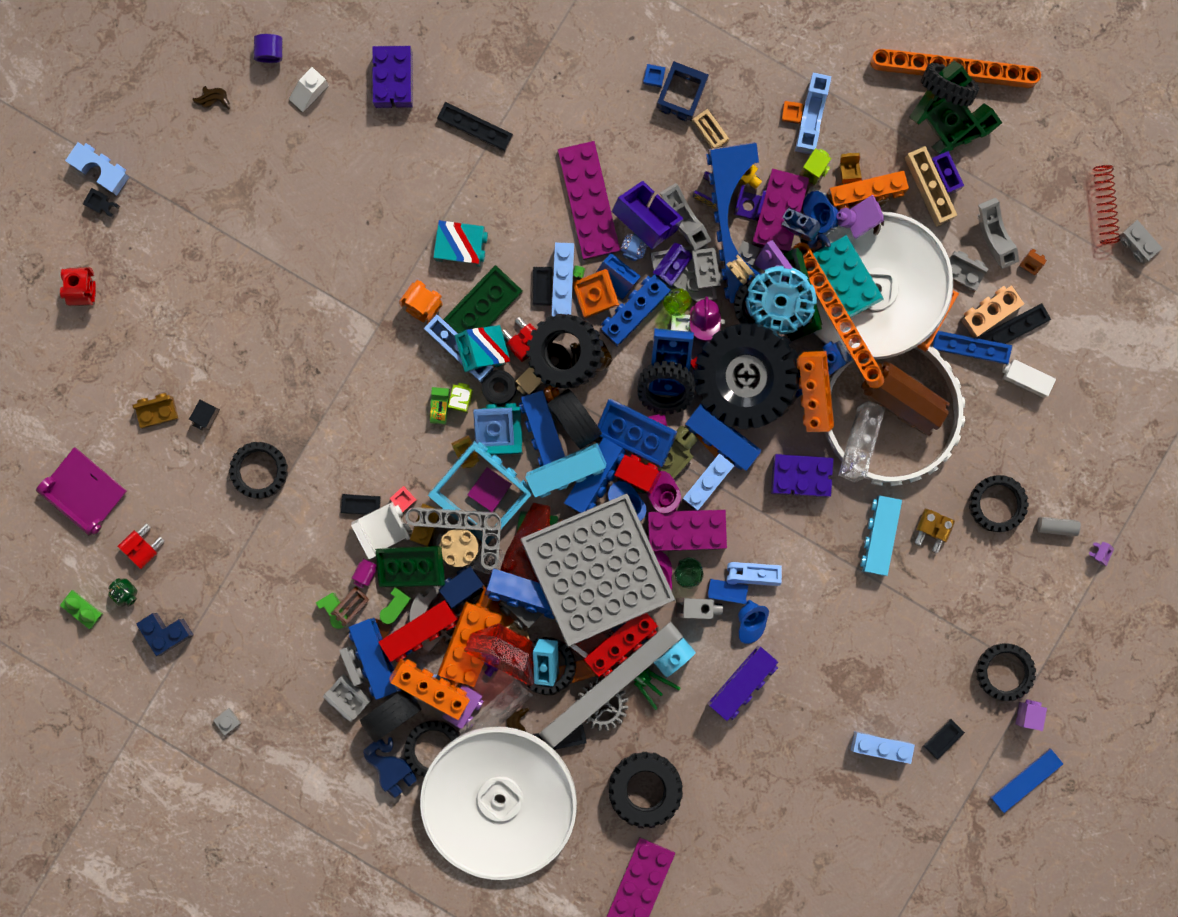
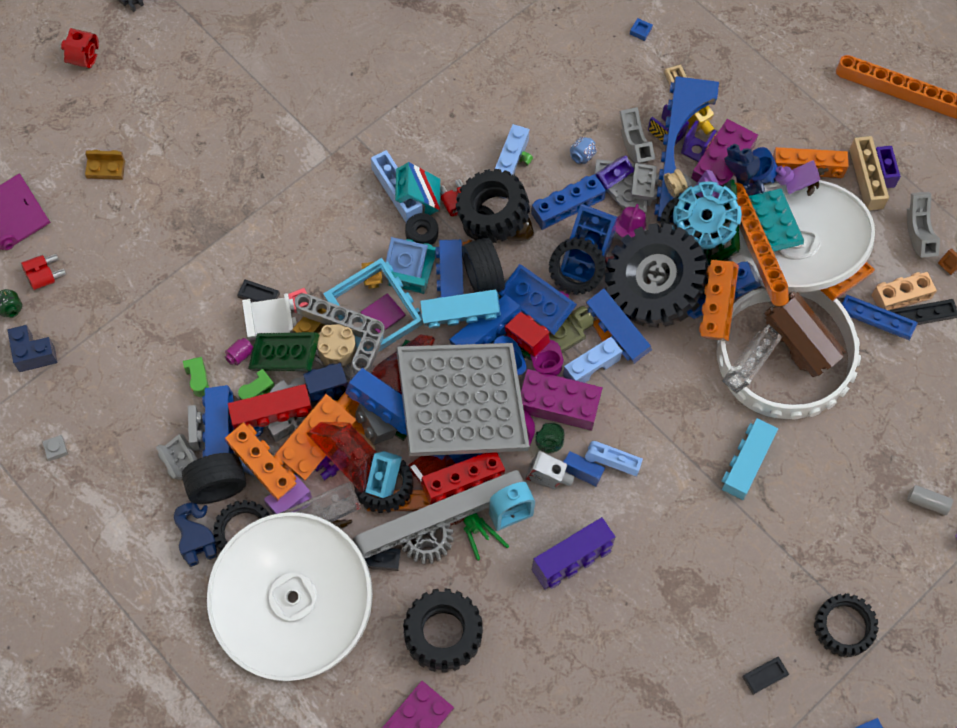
camera: 10 degrees right, 20 degrees down
black brick [189,399,220,431] -> none
black tyre [229,442,288,499] -> none
reddish brown tile [330,586,369,627] -> none
orange brick [399,280,443,324] -> none
bright green leg [430,387,451,424] -> none
panel [433,220,488,267] -> none
black tile [437,102,513,152] -> none
dark green tile [443,265,523,333] -> none
brick [448,383,473,413] -> none
tan brick [515,367,543,395] -> none
black tile [533,267,552,306] -> none
magenta plate [558,141,620,260] -> none
orange tile [572,269,619,319] -> none
blue panel [596,253,641,299] -> none
dark purple piece [611,181,683,249] -> none
dark blue window [656,61,709,121] -> none
clear neon green head [663,288,692,316] -> none
blue piece [738,600,769,644] -> none
dark purple piece [771,454,833,498] -> none
orange tile [781,101,803,124] -> none
light blue arch [795,73,832,155] -> none
lime brick [799,148,832,185] -> none
pearl gold bracket [839,153,862,184] -> none
light blue arch [851,731,915,764] -> none
dark green wedge [909,61,1003,154] -> none
pearl gold piece [915,508,955,553] -> none
black tyre [921,63,980,107] -> none
light grey bracket [949,251,988,292] -> none
black tyre [969,475,1029,532] -> none
white brick [1002,359,1056,398] -> none
medium lavender brick [1015,699,1047,731] -> none

